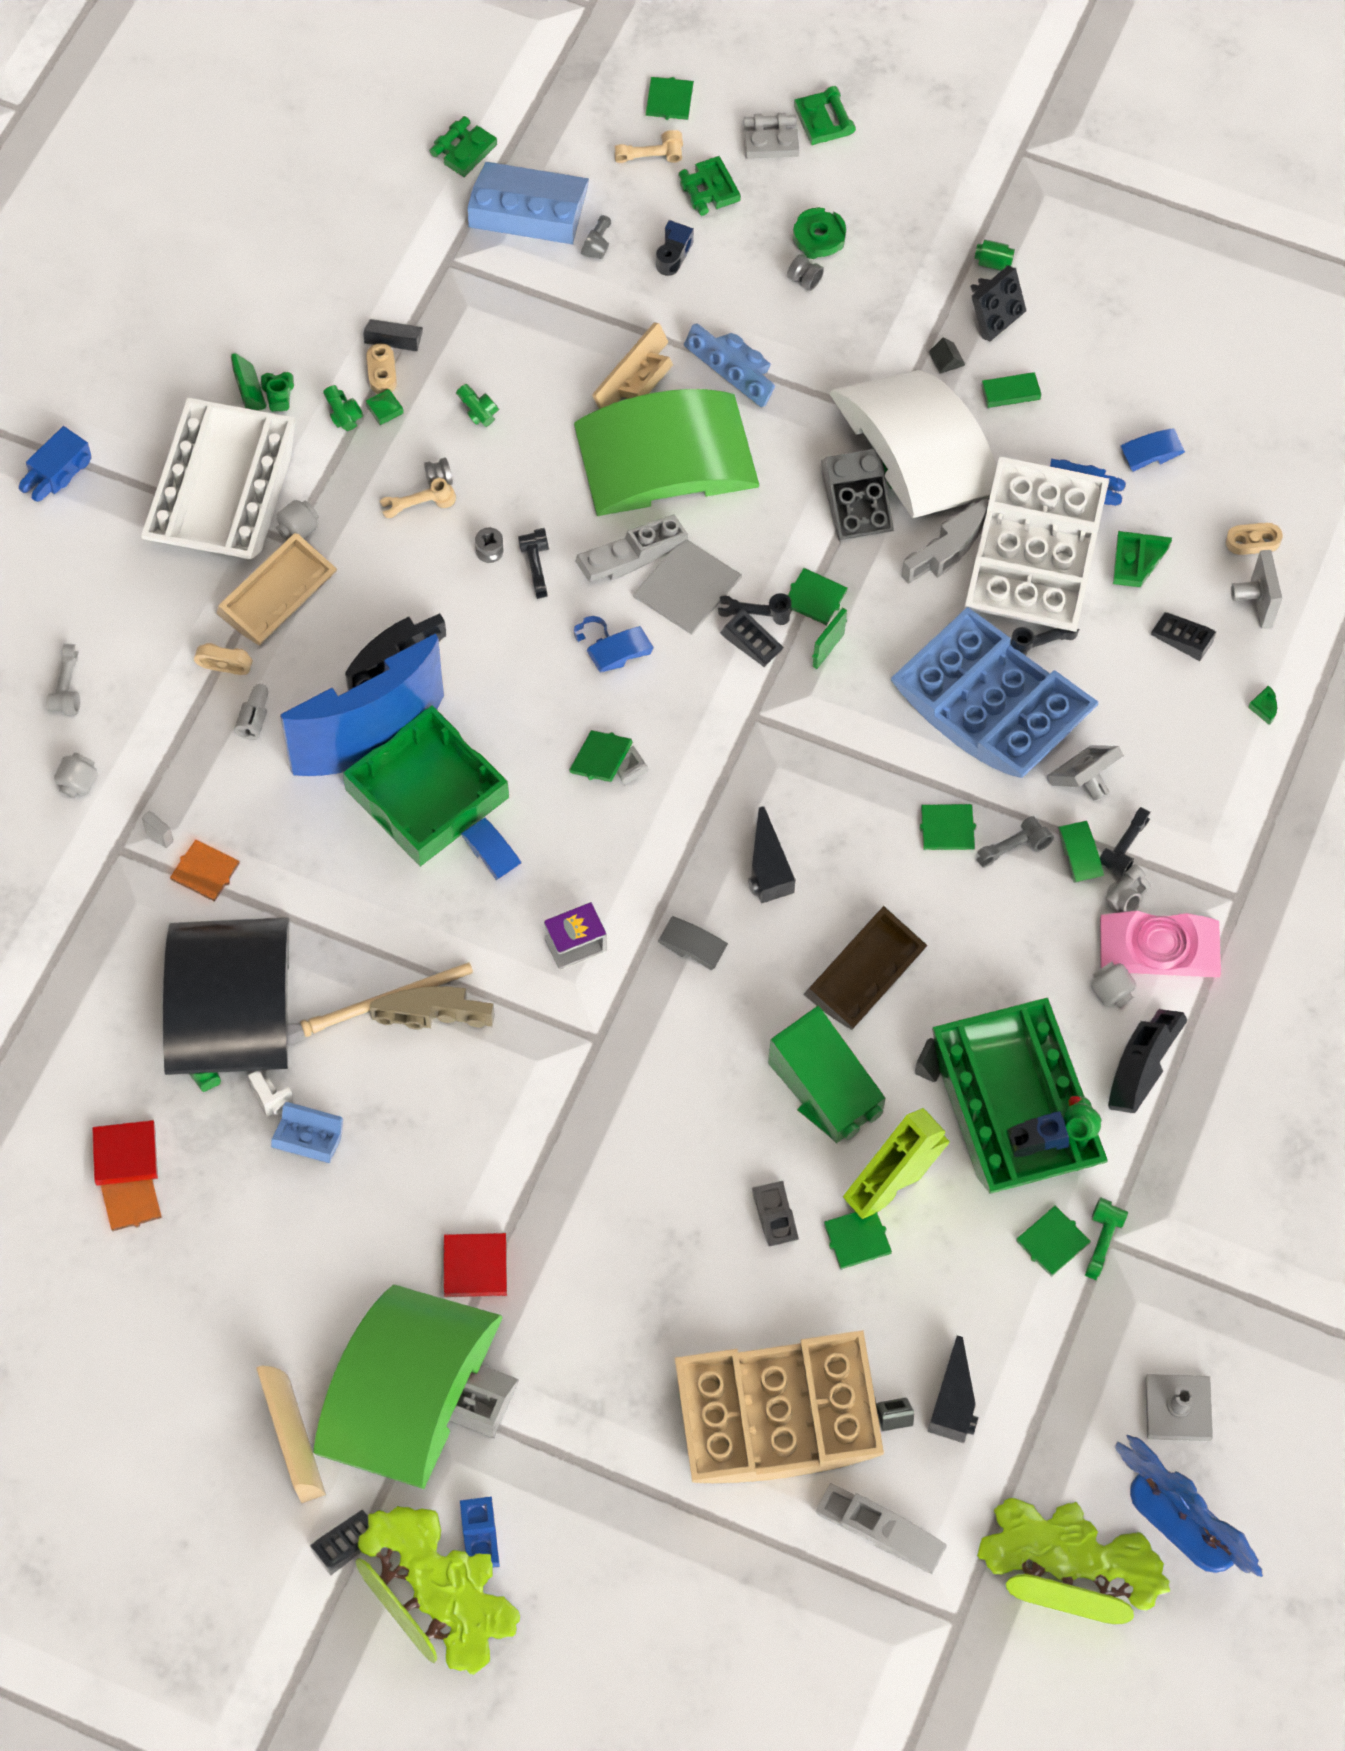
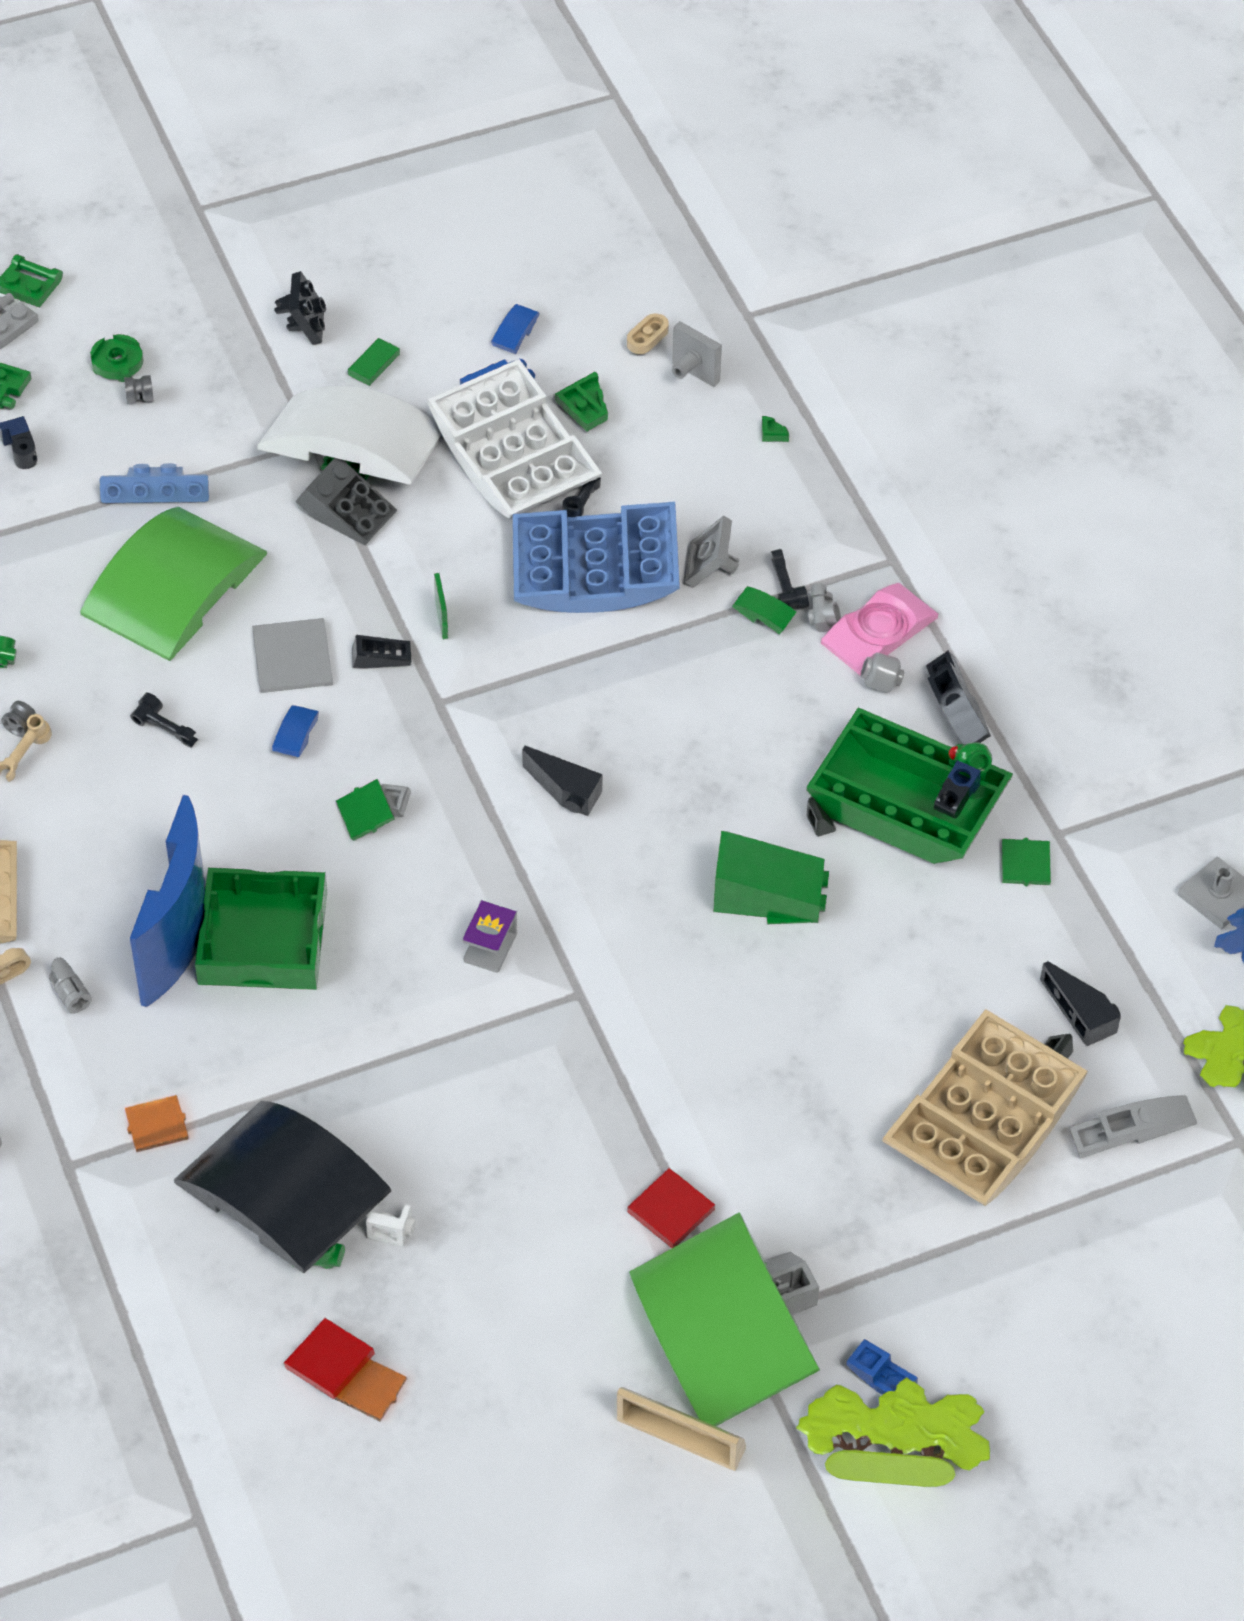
camera: 45 degrees left, 10 degrees down
light grey tile [142,811,173,848] -> none
medium blue bracket [271,1102,343,1163] -> none
tan piece [288,962,473,1045] -> none
black slope [310,1509,369,1576] -> none
black slope [345,613,446,690] -> none
dark tan slope [370,986,494,1030] -> none
blue slope [461,817,522,880] -> none
flat silver wheel [475,527,504,563] -> none
blue piece [574,616,609,642] -> none
light grey slope [575,514,688,582] -> none
tan bracket [592,322,673,409] -> none
dark grey slope [657,916,728,970] -> none
black brick [718,593,792,625] -> none
black slope [752,1181,799,1247] -> none
green piece [788,568,848,626] -> none
dark brown slope [803,906,928,1030] -> none
green piece [824,1212,892,1270] -> none
lime brick [842,1108,950,1219] -> none
light grey slope [902,499,989,584] -> none
green piece [919,804,977,850] -> none
pearl dark grey slope [929,337,965,374] -> none
green brick [974,239,1015,271] -> none
dark grey brick [976,816,1054,868] -> none
green brick [1085,1197,1128,1280] -> none
black slope [1151,612,1216,661] -> none

